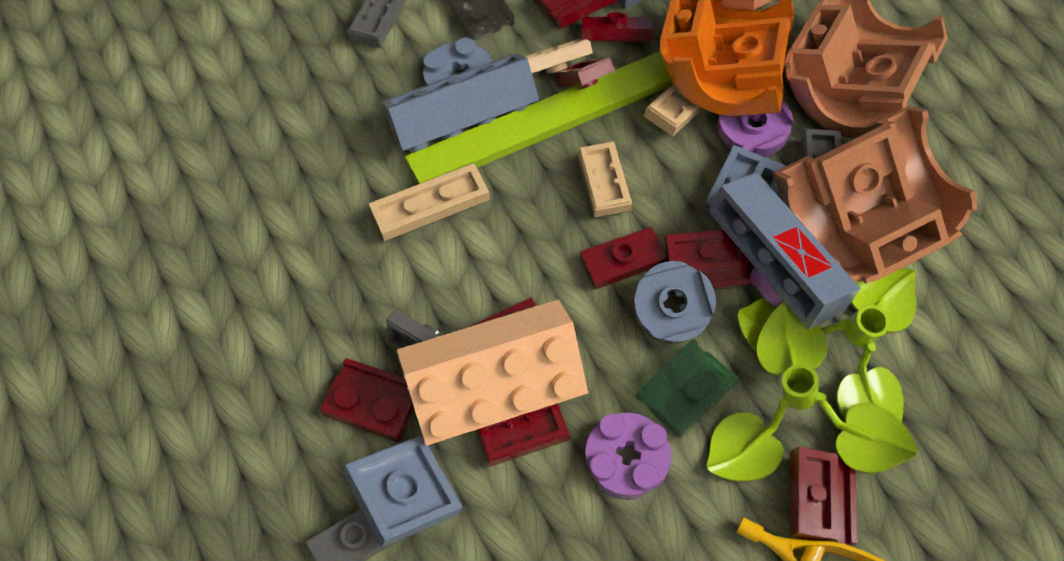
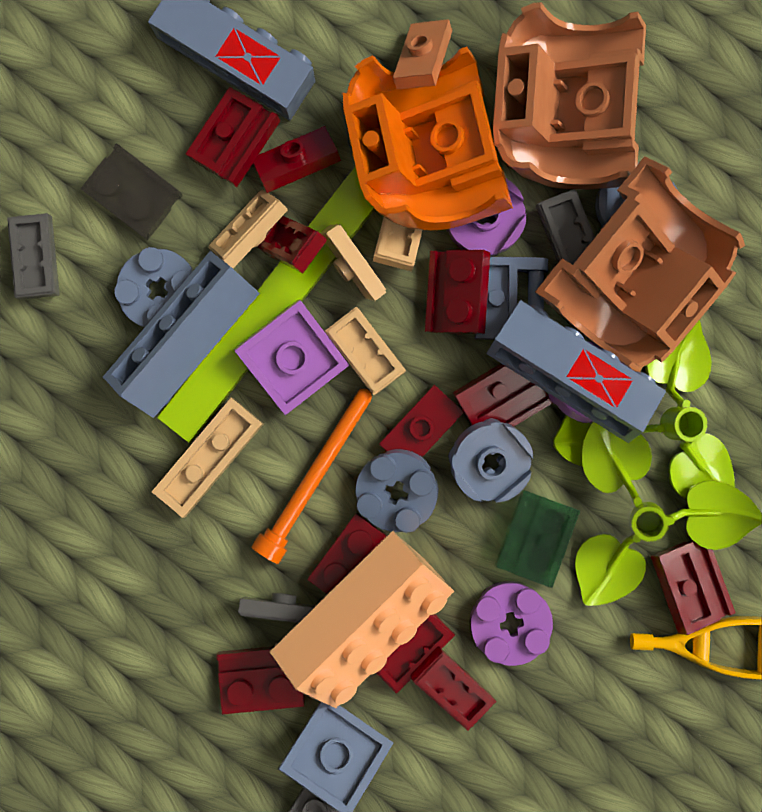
camera: 25 degrees left, 25 degrees up
none -> medium lavender plate [233,300,349,415]
none -> orange piece [251,388,372,564]
none -> tan plate [320,224,386,301]
none -> sand blue plate [356,449,439,533]
none -> dark red plate [410,646,497,731]
none -> dark red plate [425,249,490,334]

